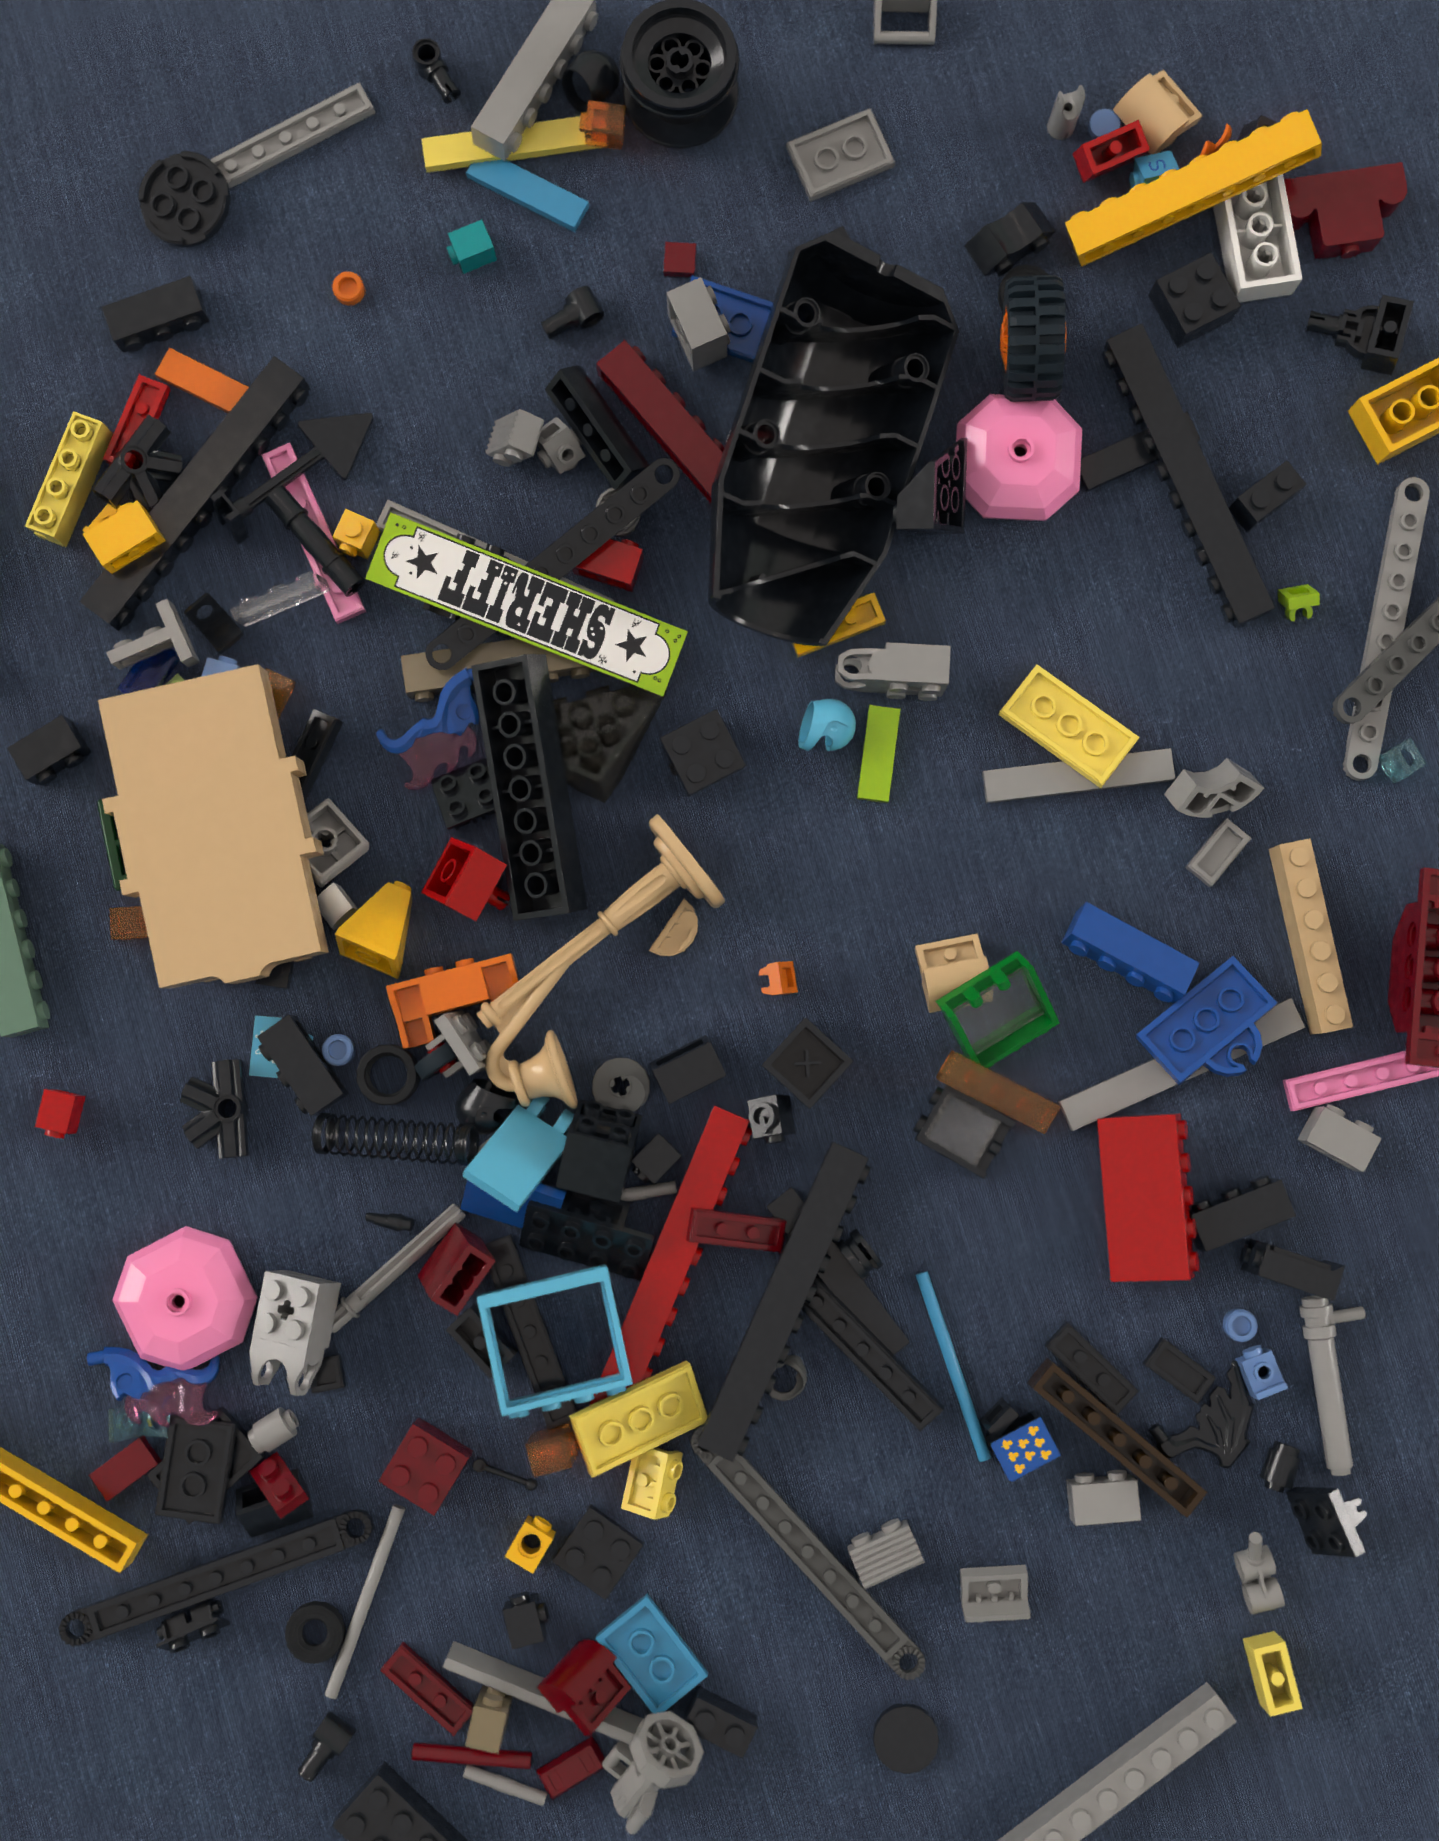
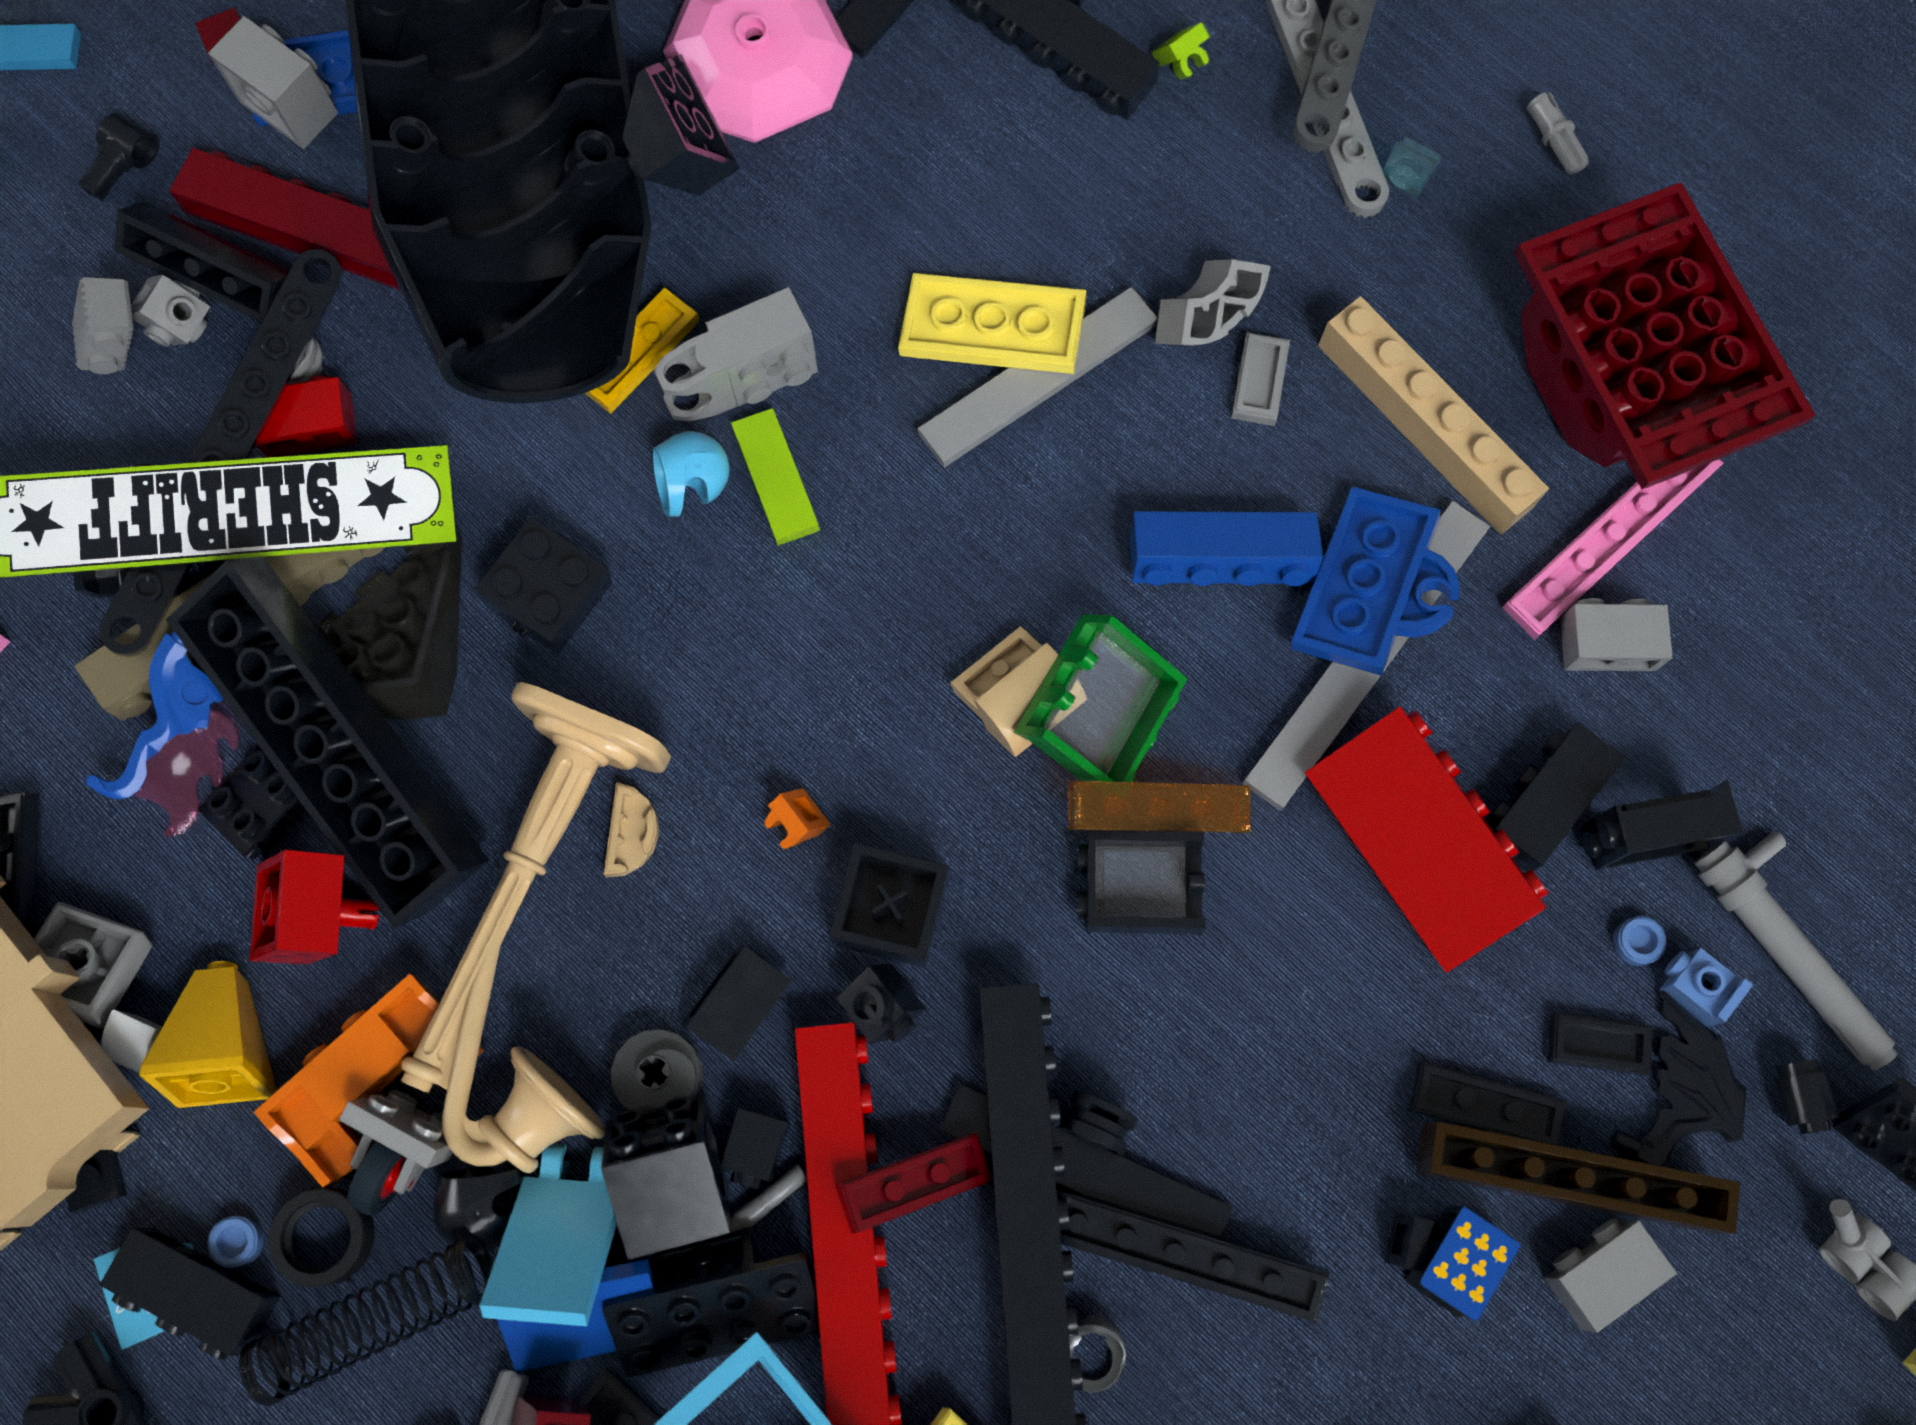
camera: 30 degrees left, 10 degrees down
dark azure piece [915,1271,991,1462] -> none

